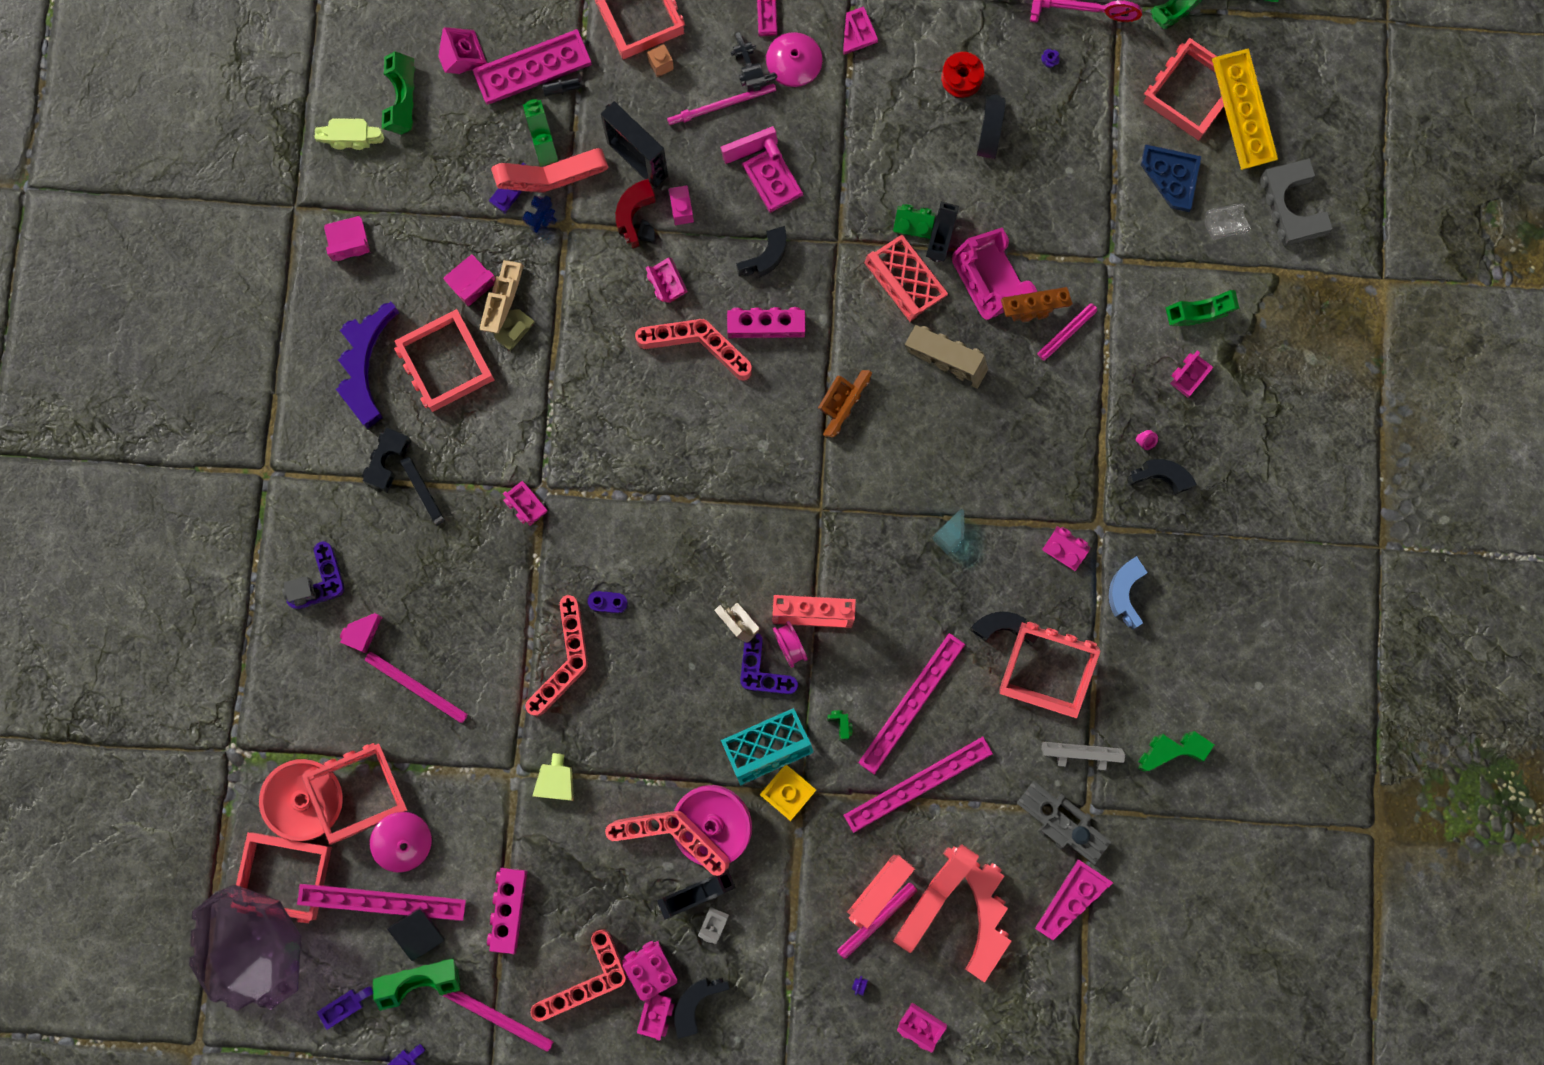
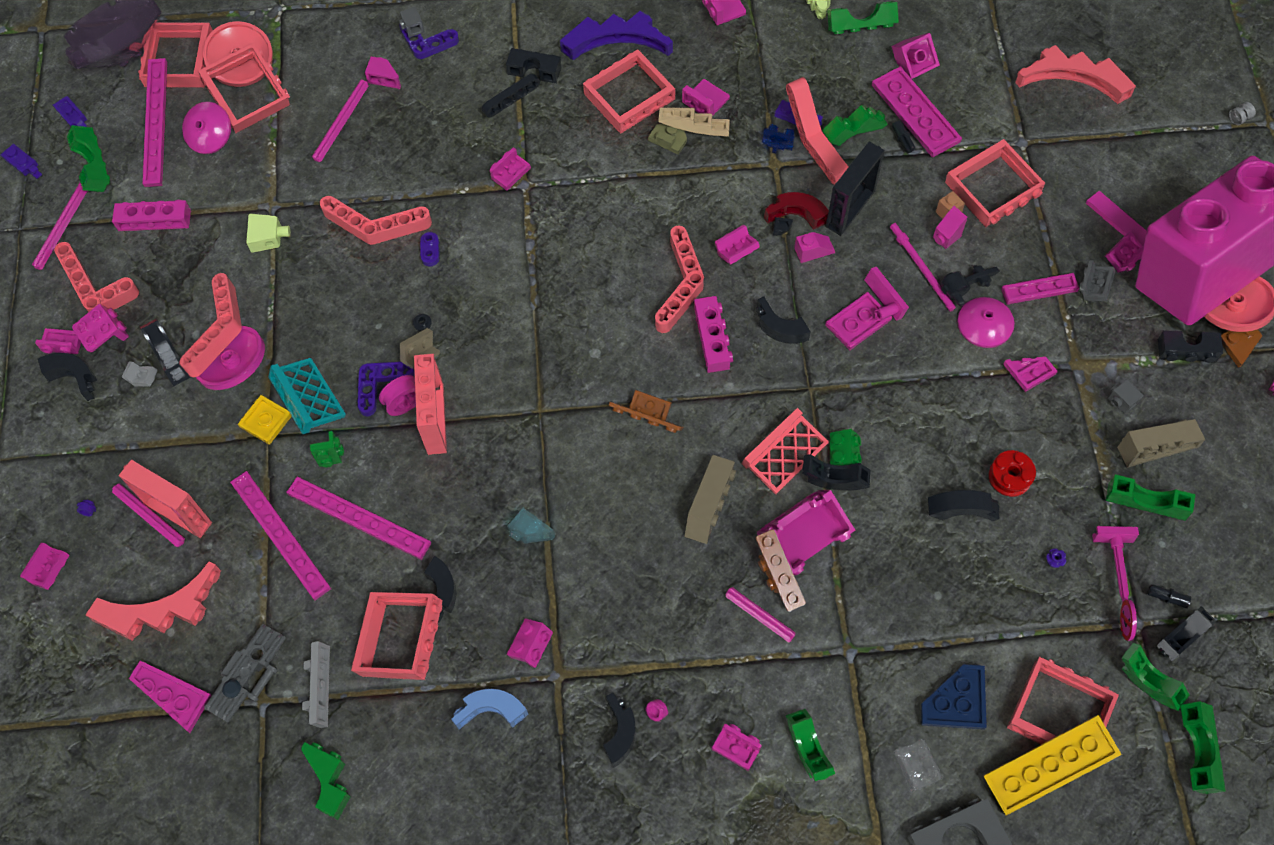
camera: 85 degrees right, 15 degrees down
black slope [387,906,445,961] -> none
coral beam [893,844,979,953] -> none
none -> black plate [413,314,432,332]
none -> dark pink slope [933,206,968,249]

